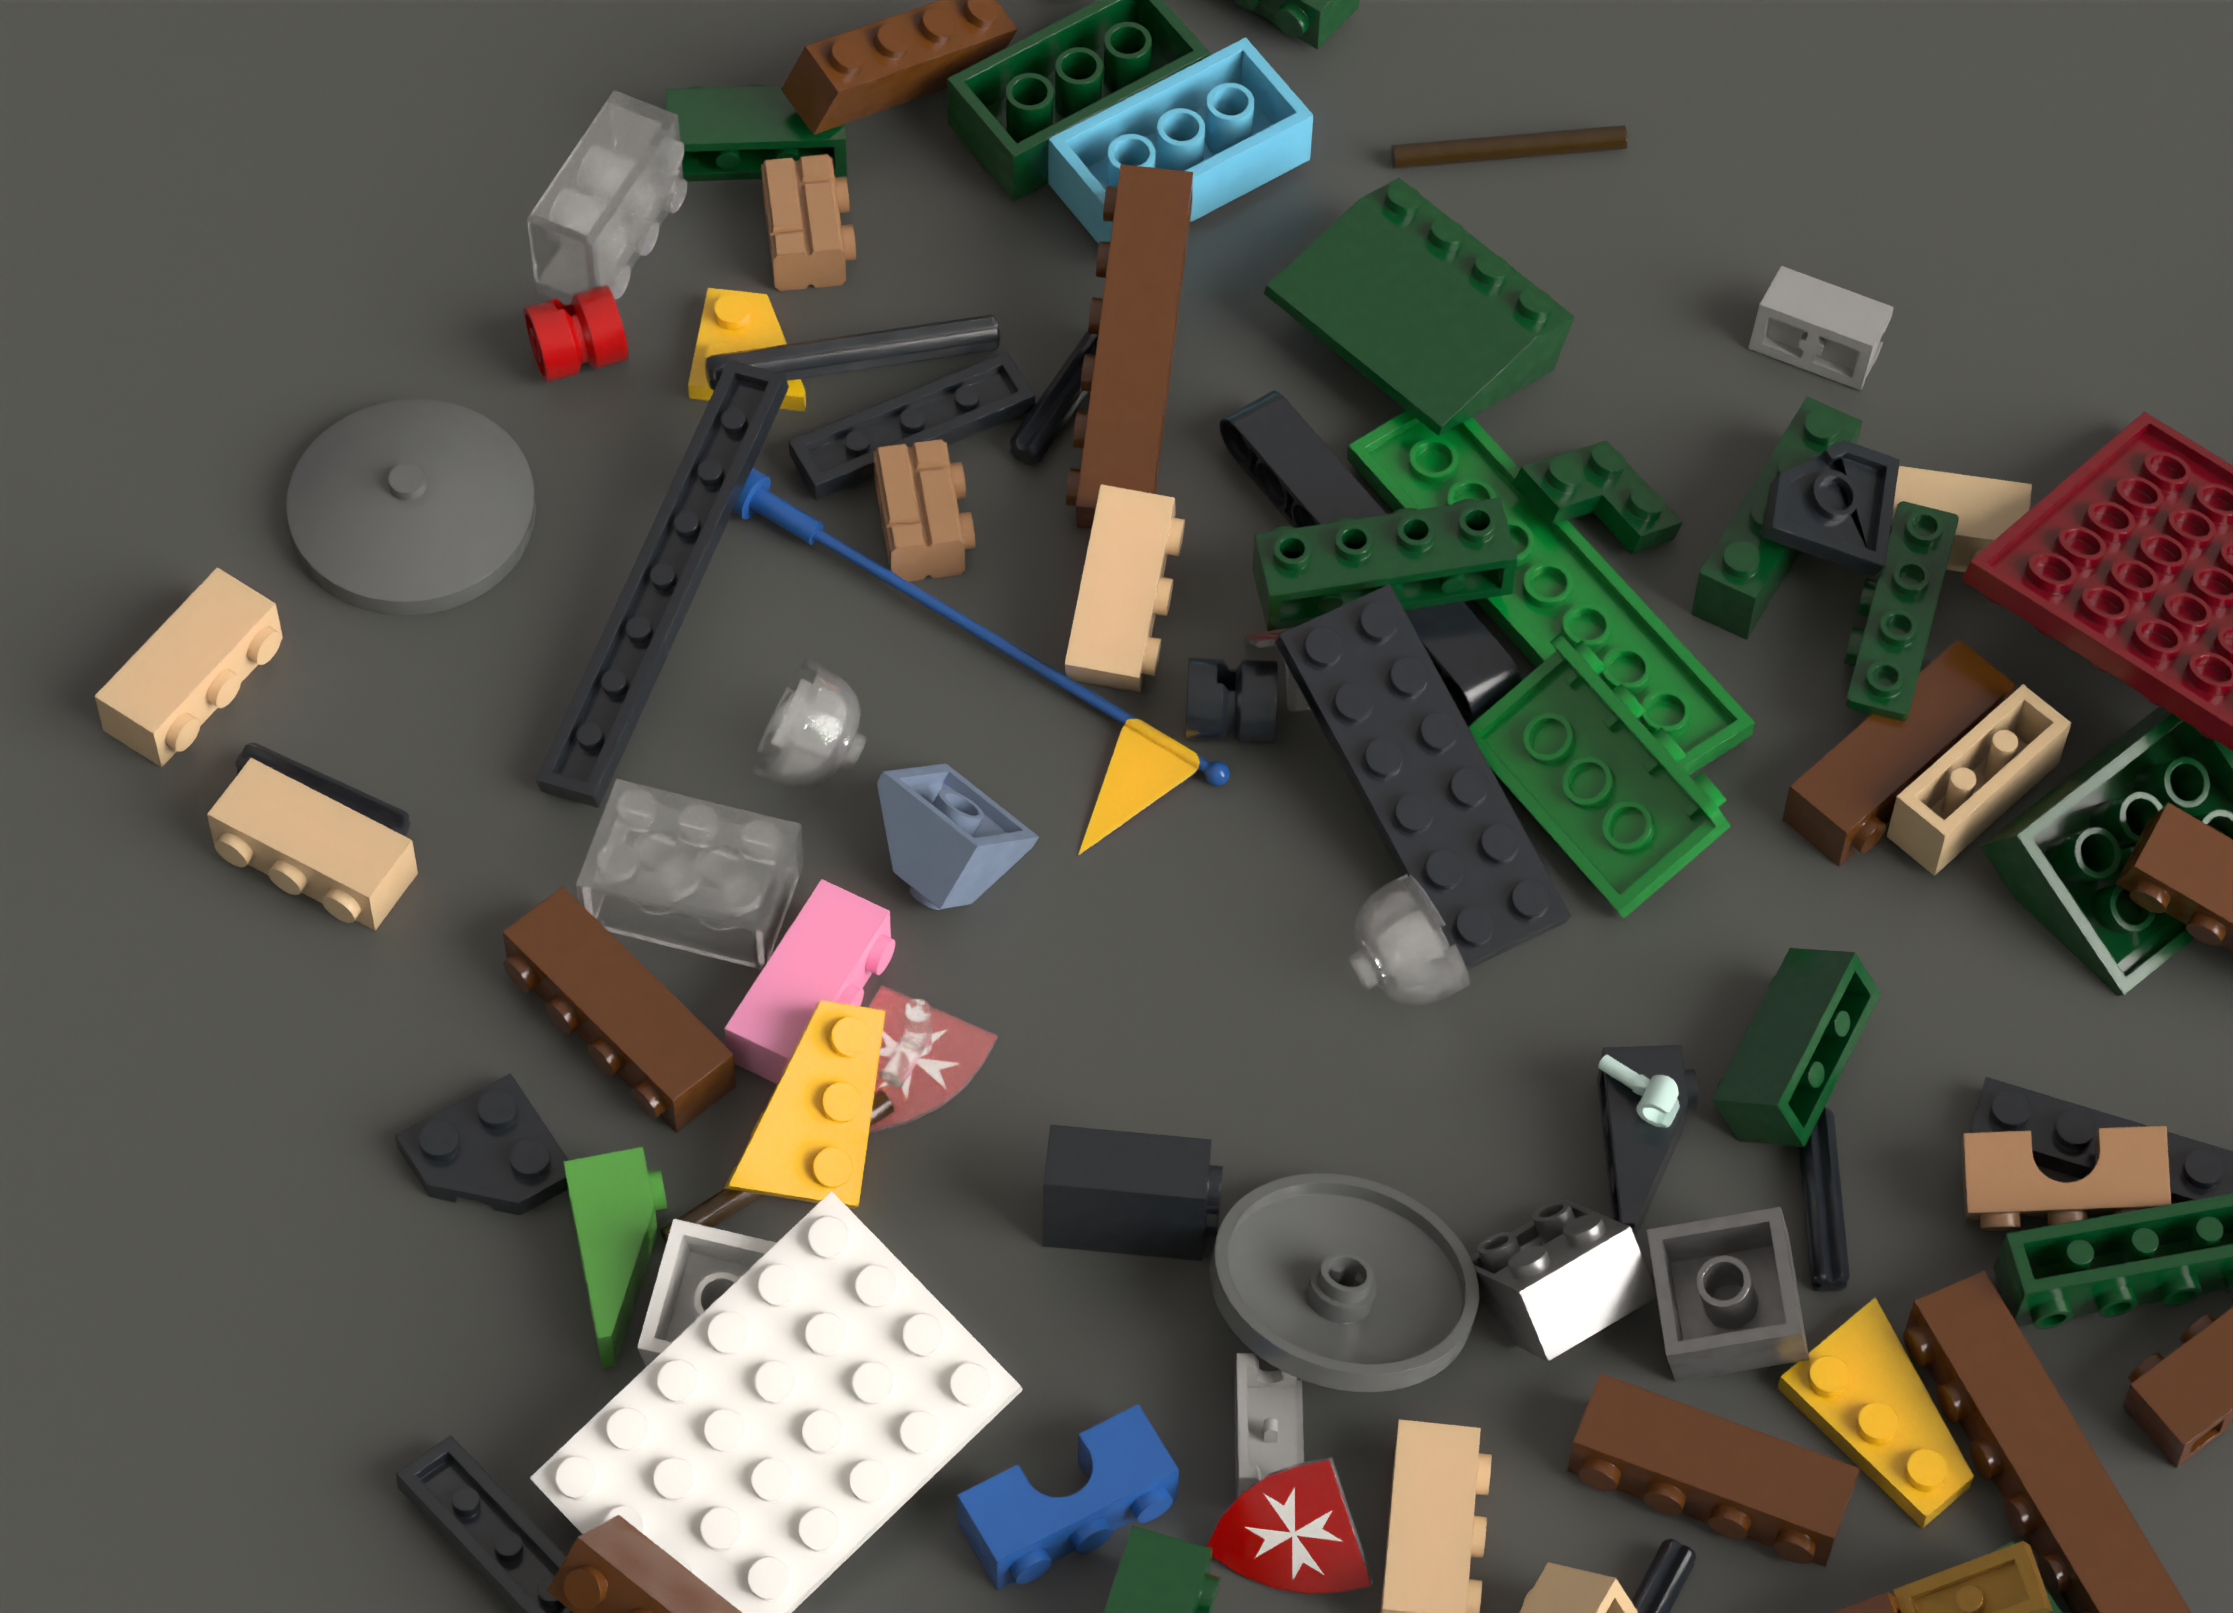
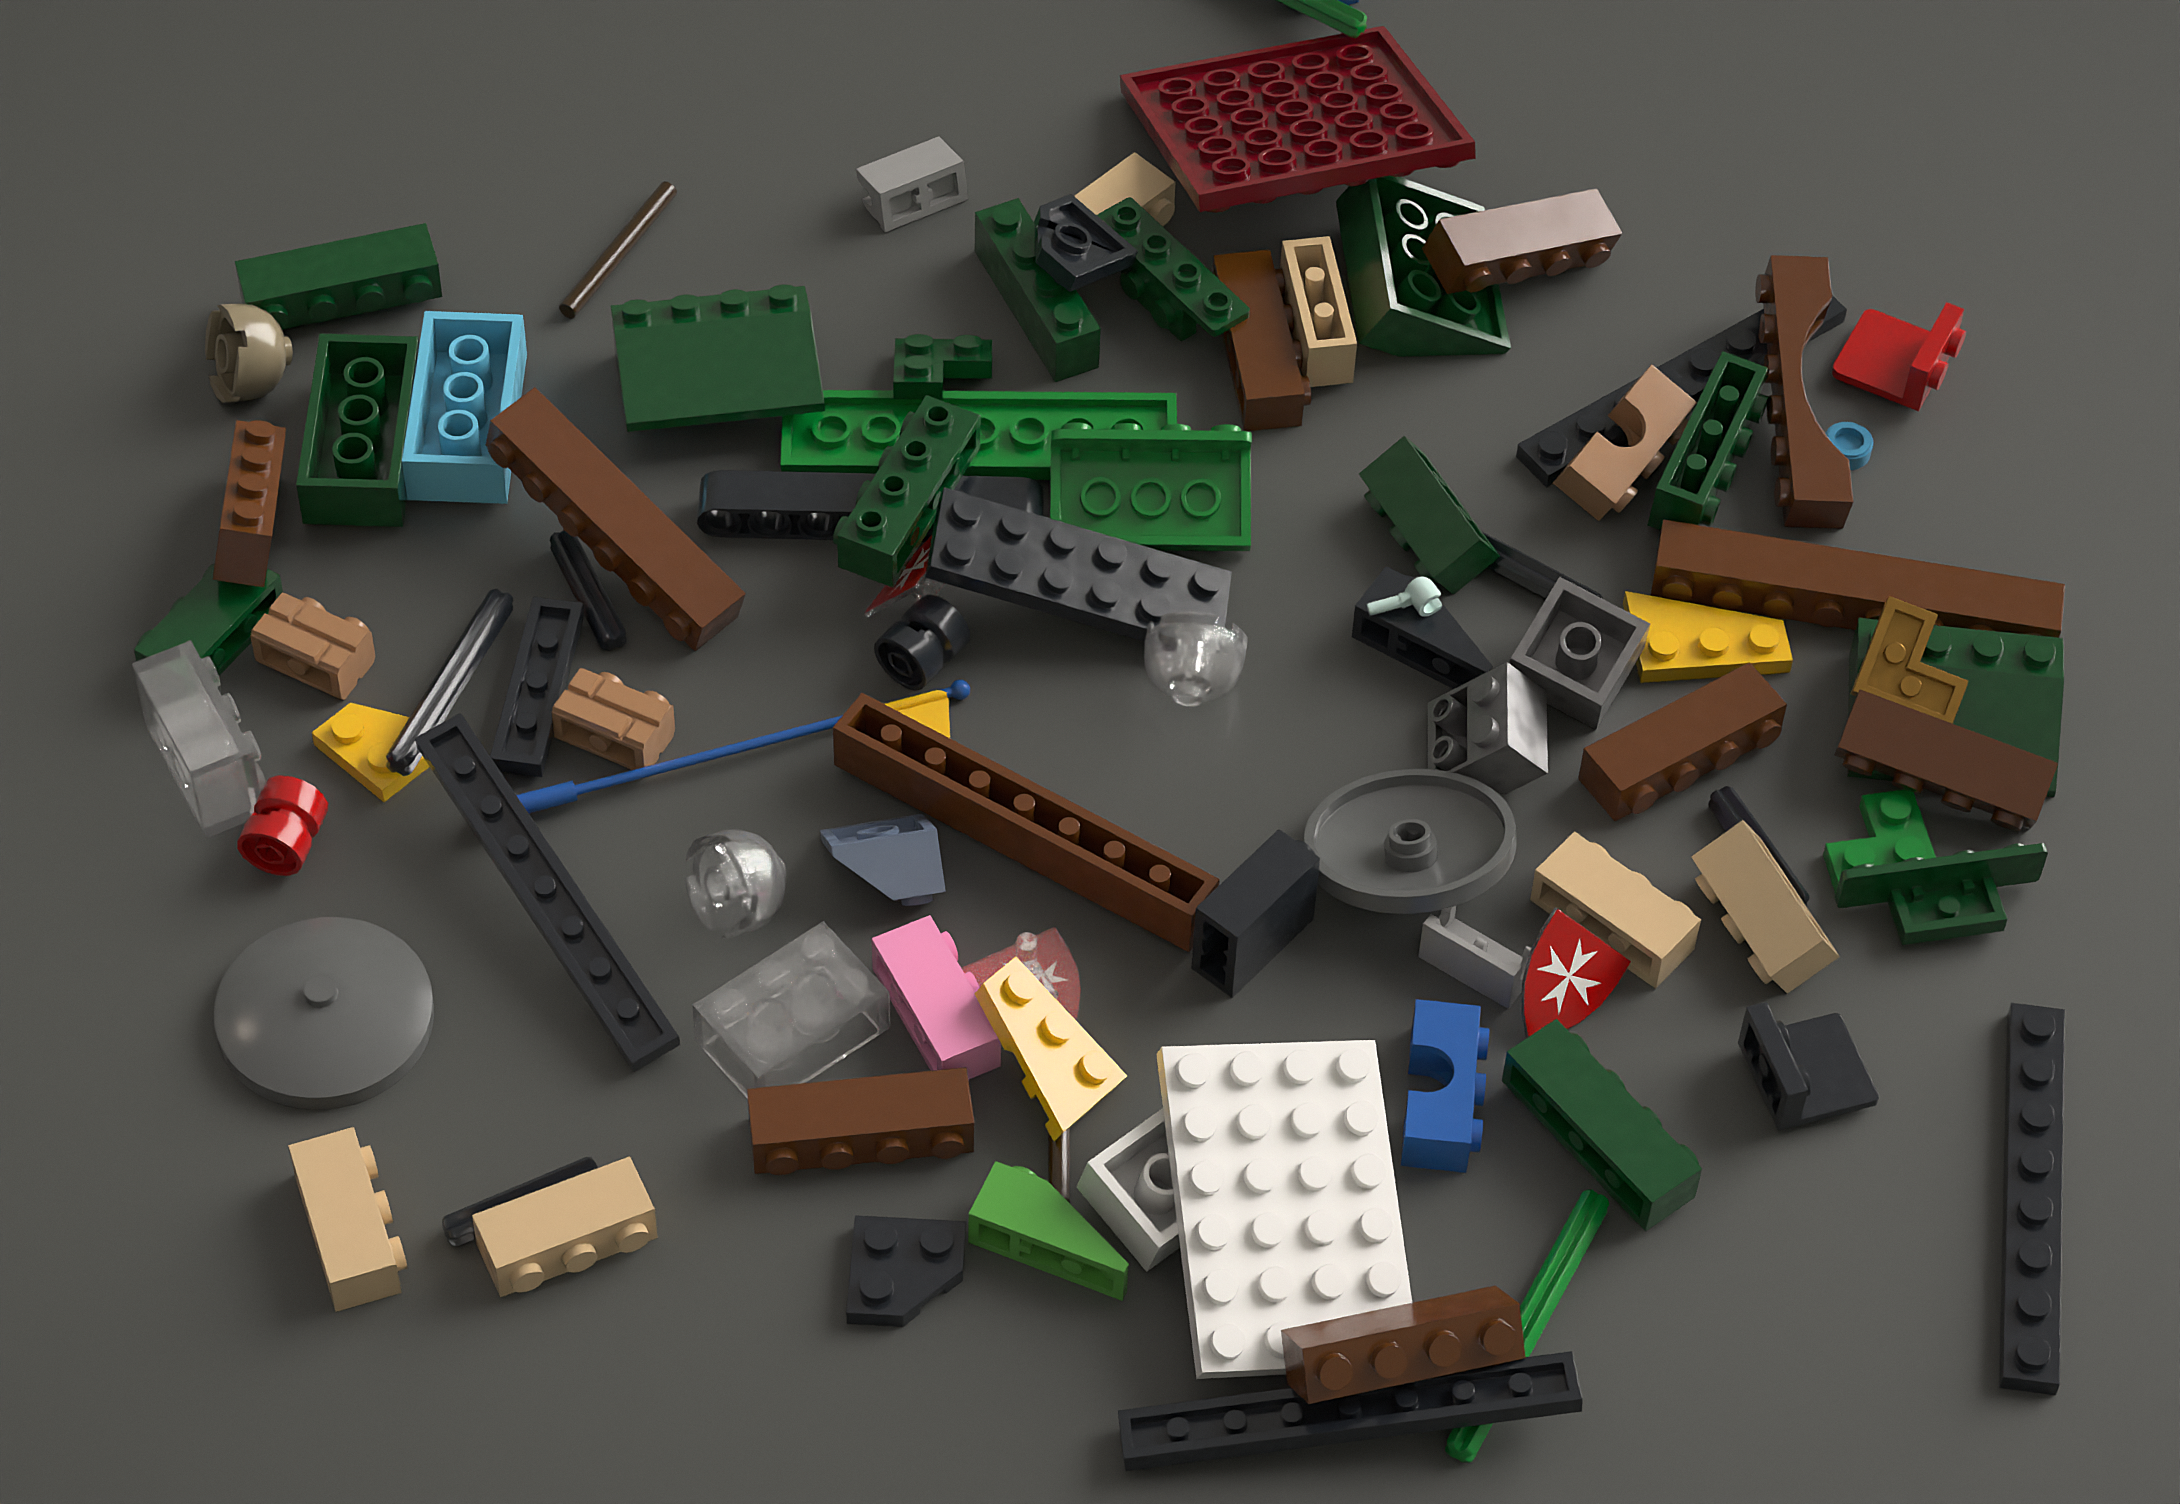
camera: 55 degrees left, 5 degrees down
tan brick [1065,484,1185,693] -> none
none -> reddish brown brick [833,693,1220,952]

